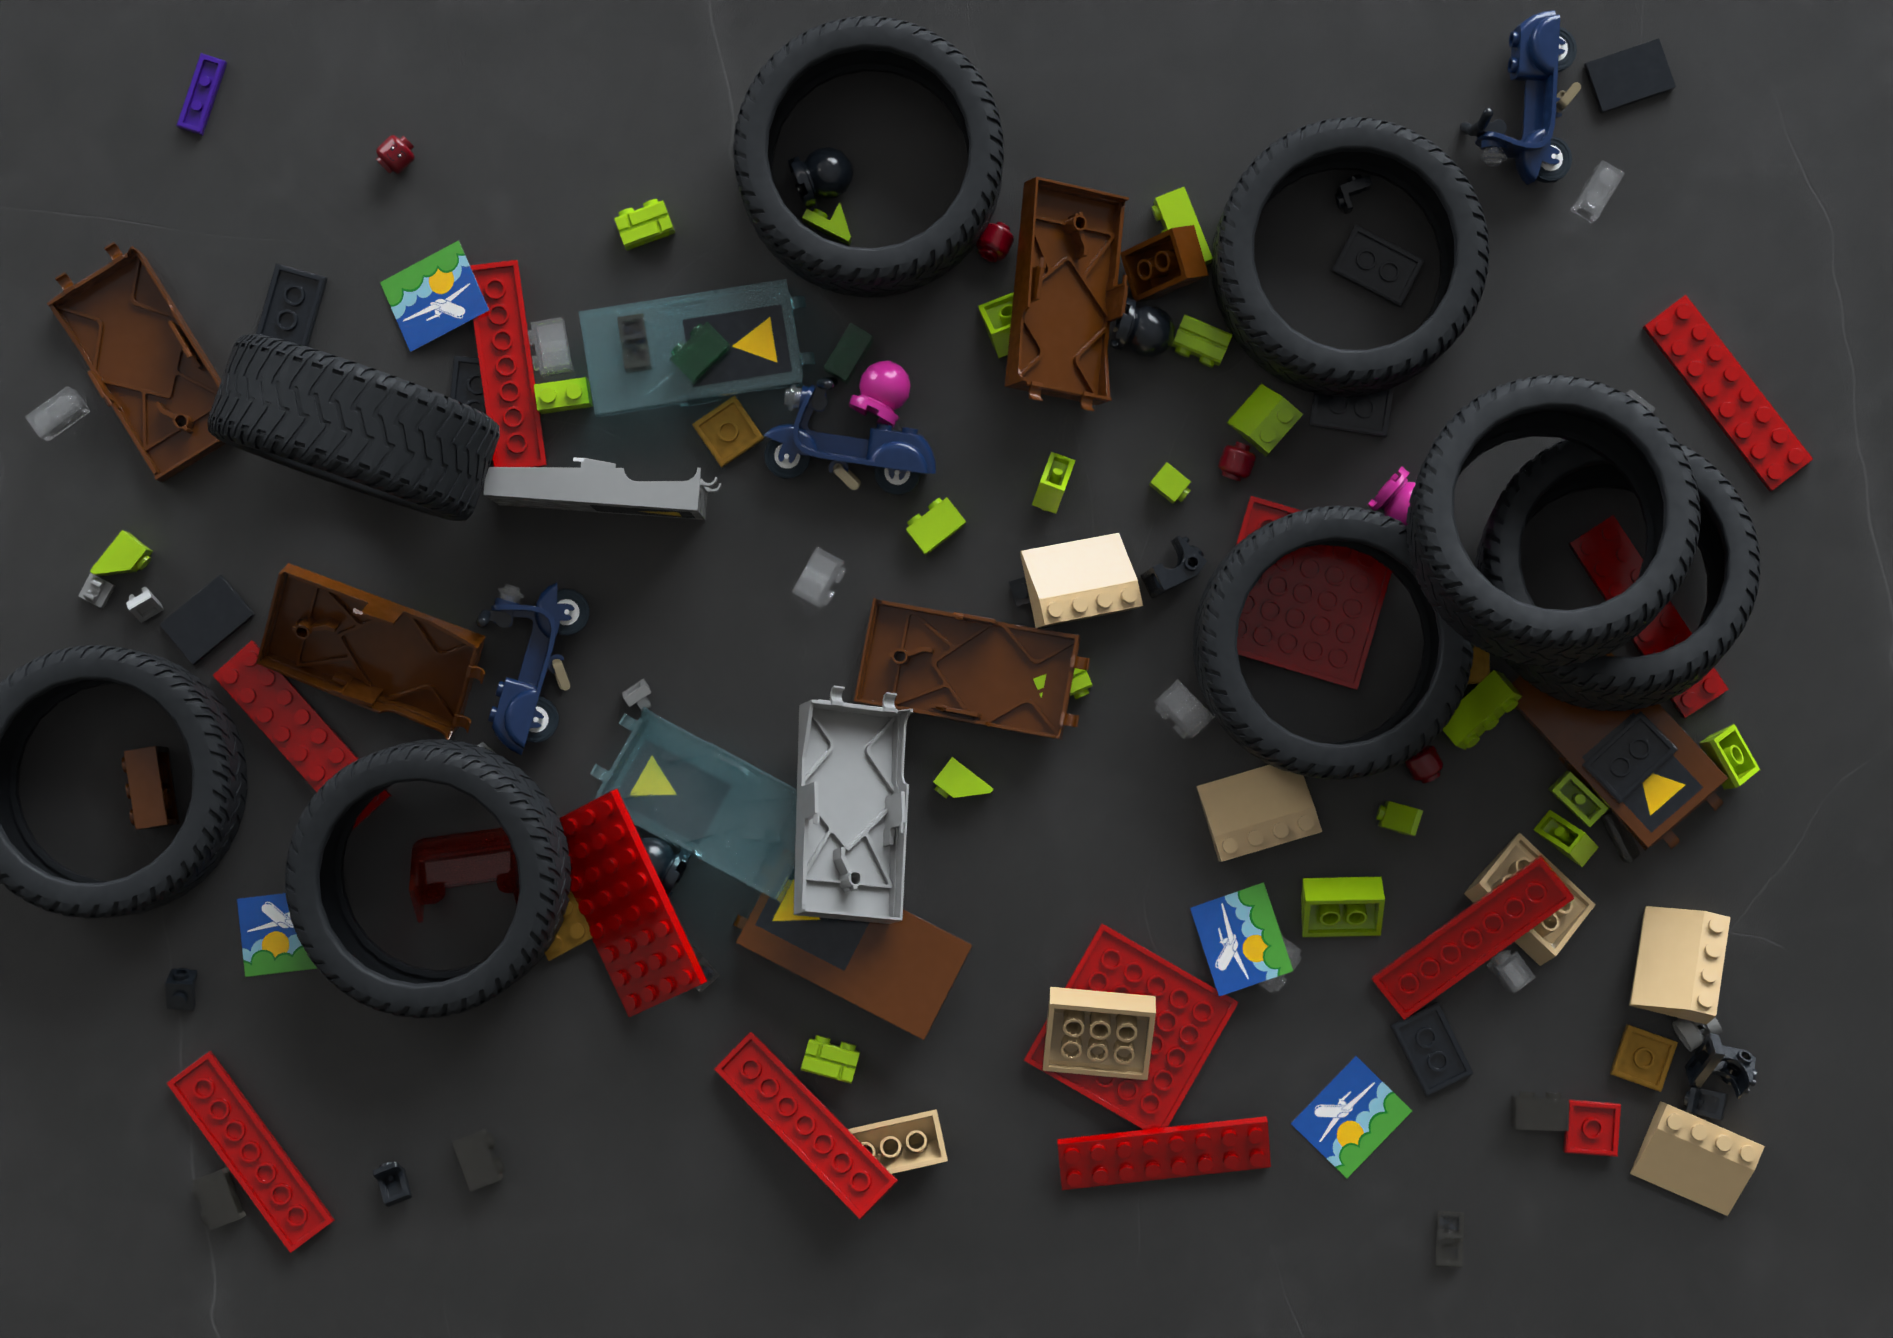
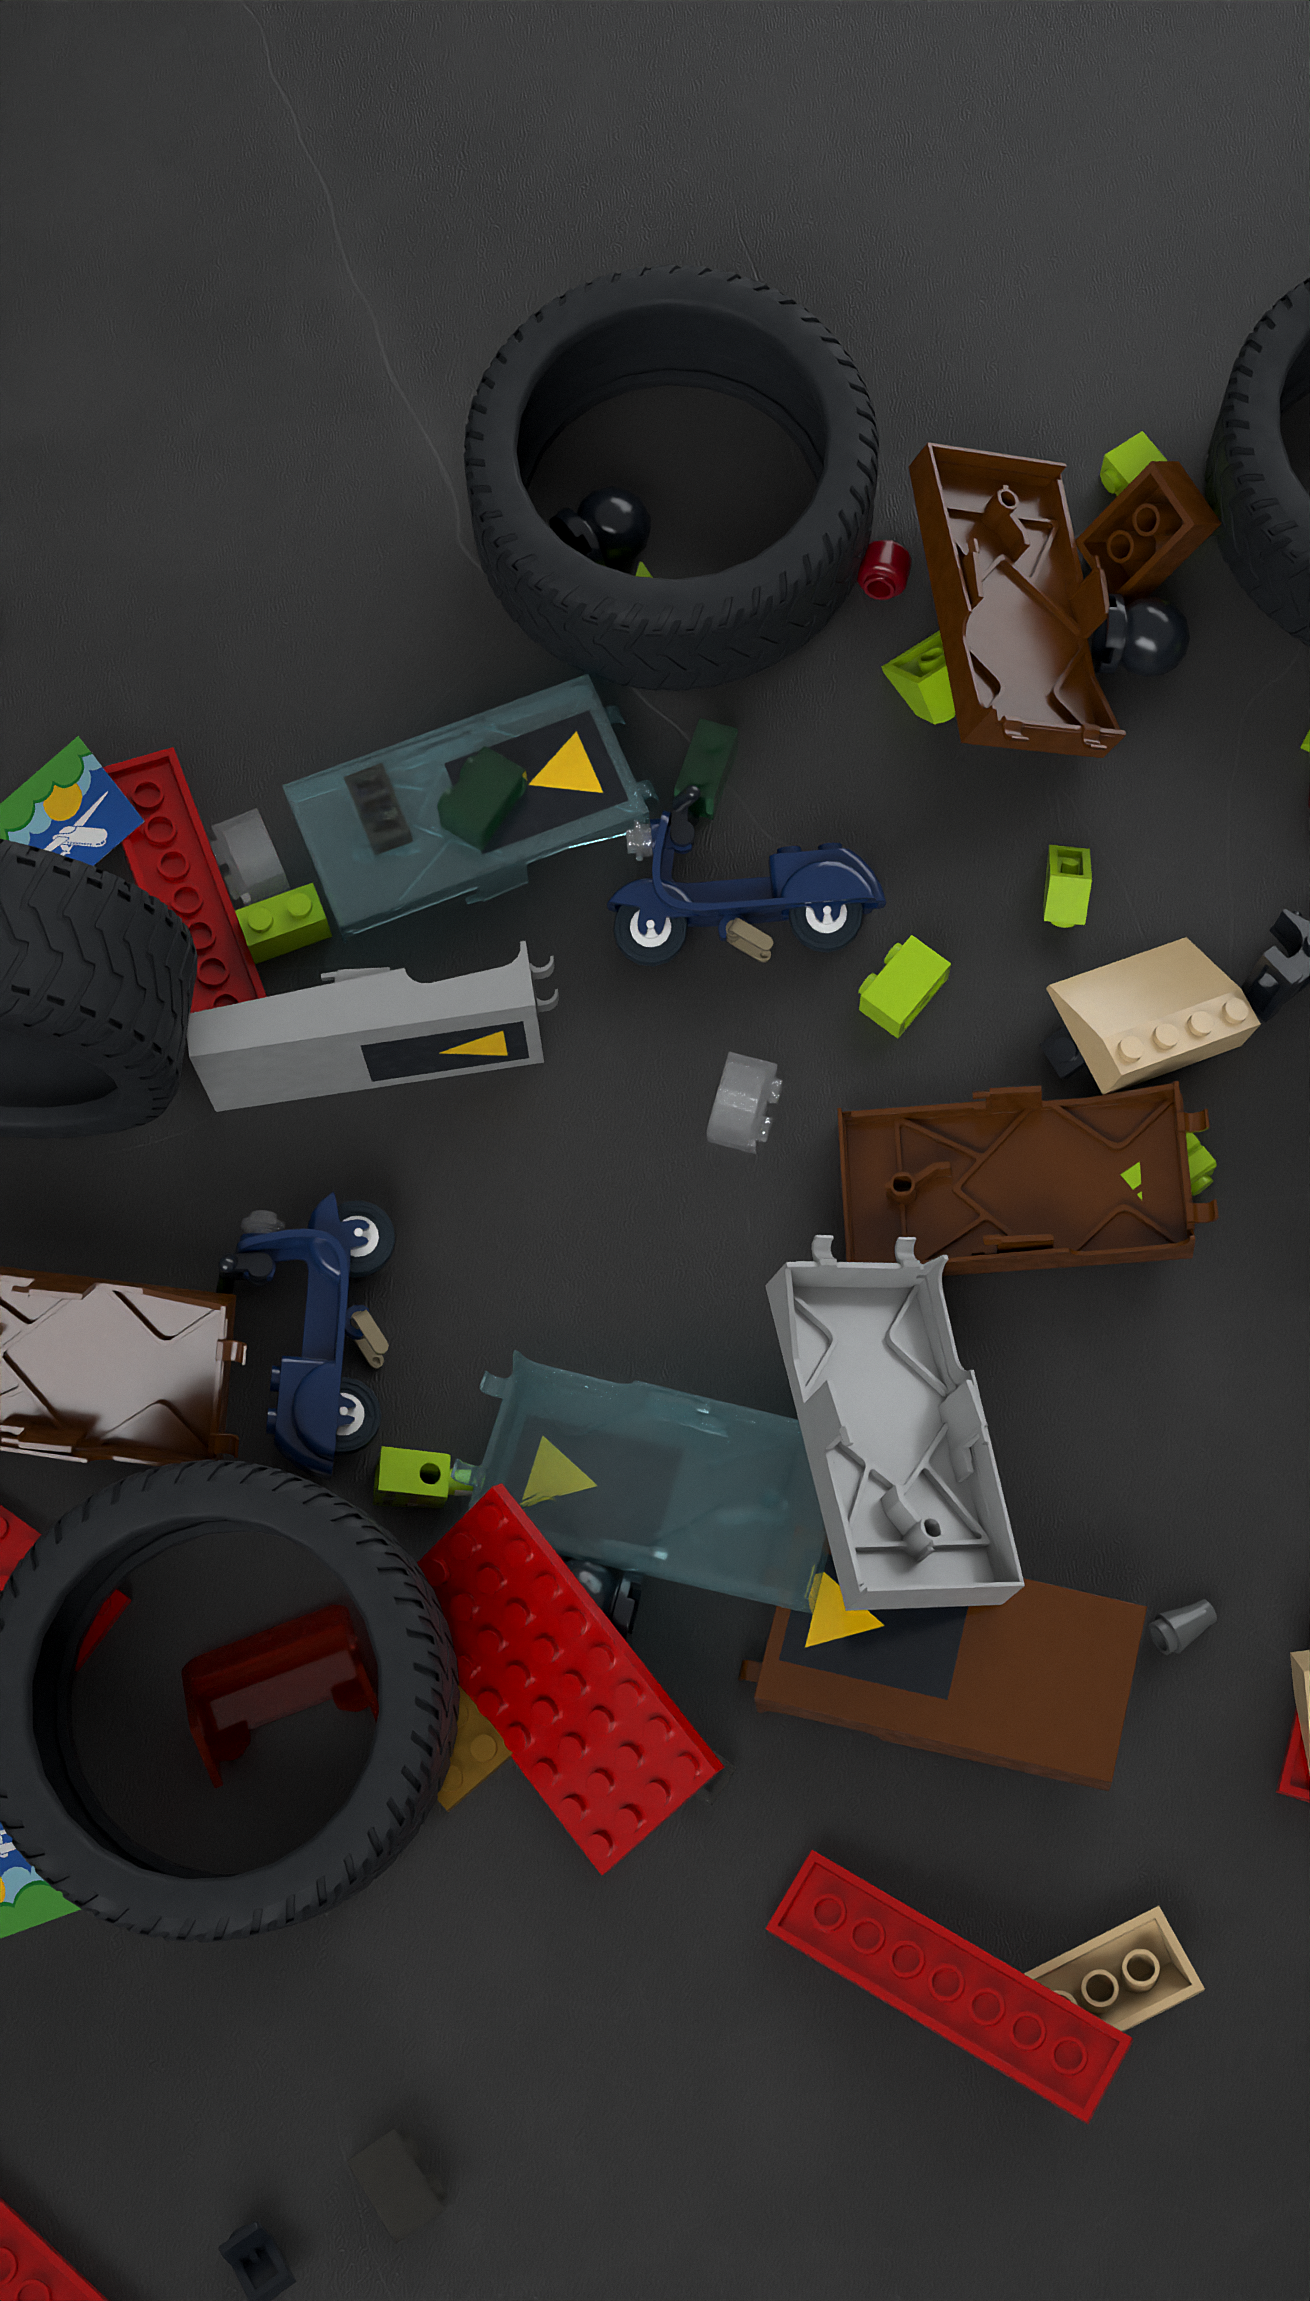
camera: 10 degrees left, 15 degrees down
lime brick [614,199,675,251] -> none
light grey tile [622,679,651,712] -> none
pearl gold plate [692,395,764,468] -> none
lime brick [801,1035,860,1084] -> none
dark pink tile [849,361,910,427] -> none
lime slope [933,757,993,799] -> none
lime brick [1149,462,1191,504] -> none
lime brick [1171,315,1233,368] -> none
none -> lime torso [373,1446,474,1508]
none -> dark grey cone [1148,1599,1217,1655]

